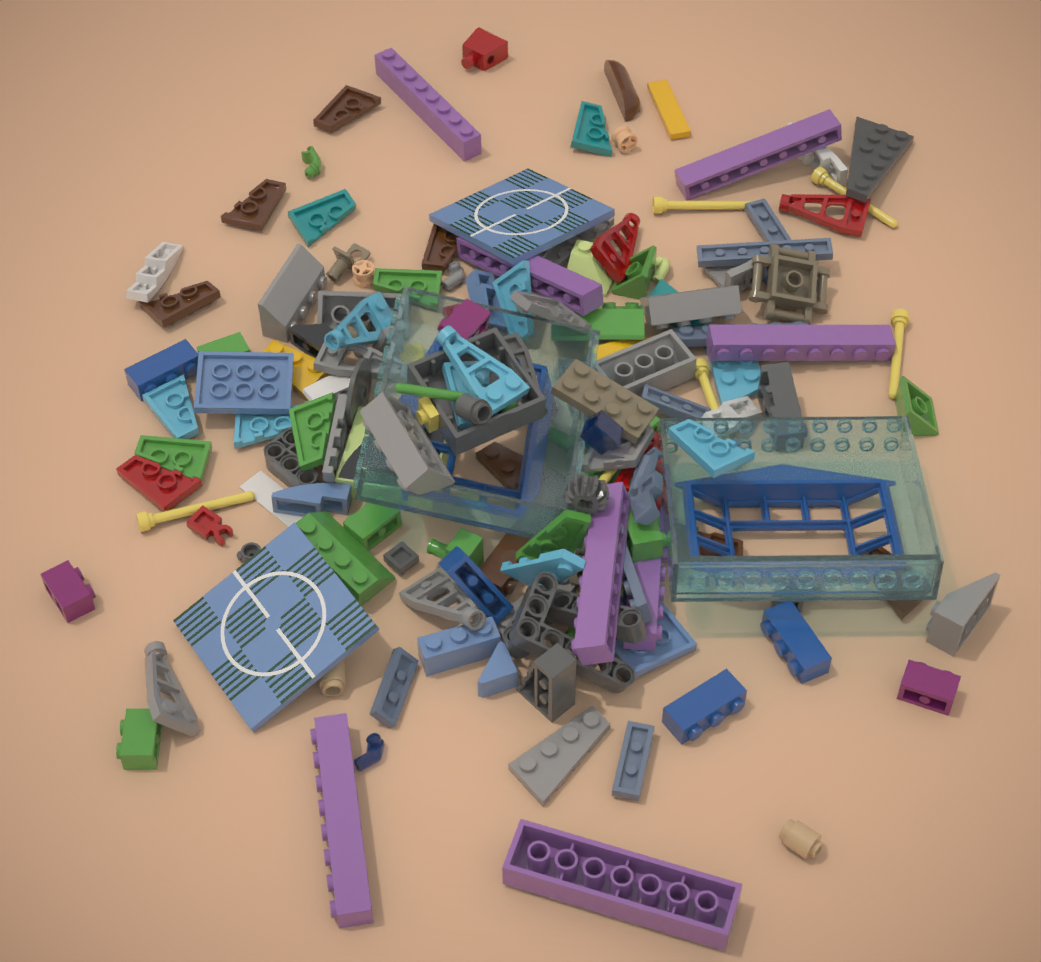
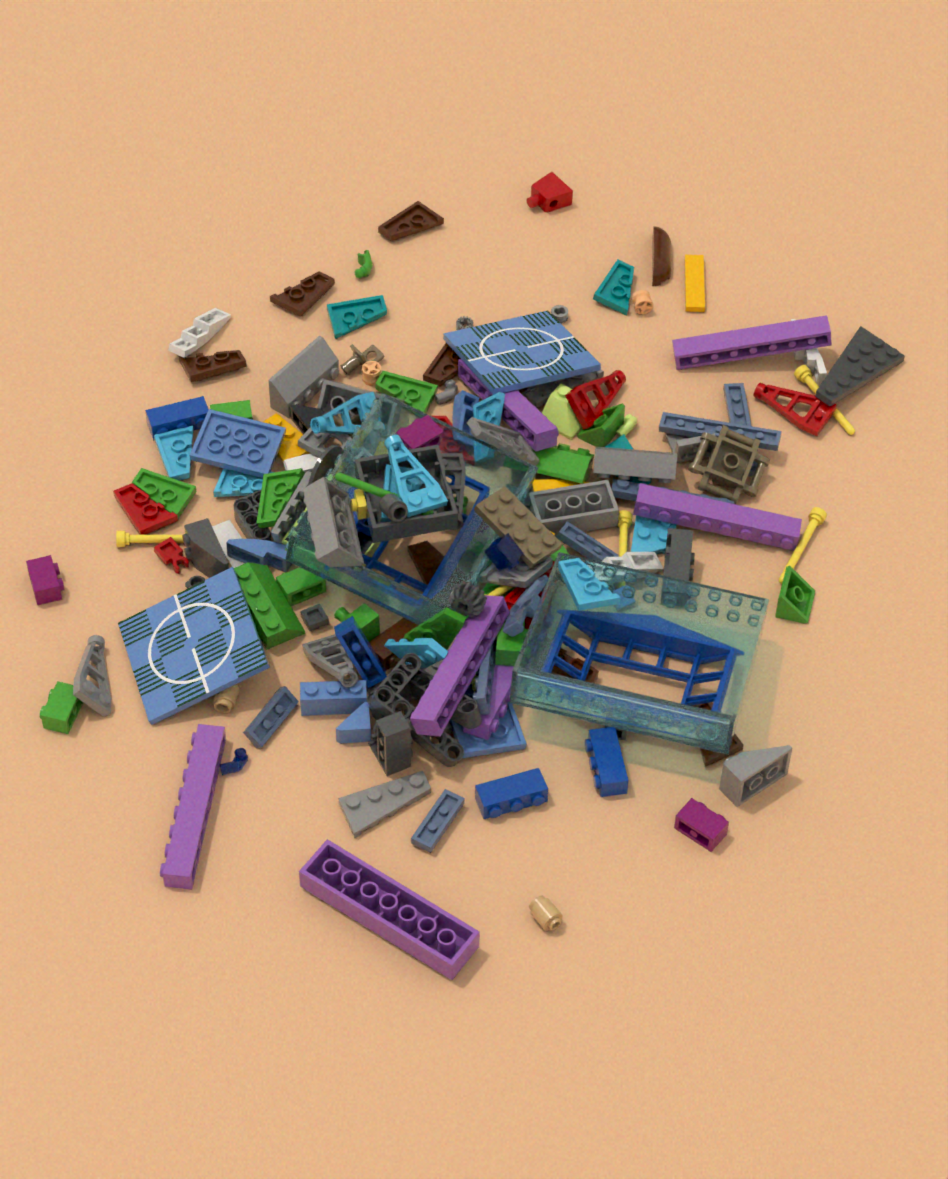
camera: 15 degrees right, 0 degrees up
medium lavender brick [374,47,482,162] -> none
light yellow piece [652,196,753,214] -> none
none -> dark grey slope [182,518,229,578]
none -> light grey bush [456,316,473,330]
none -> light grey bush [551,305,568,324]

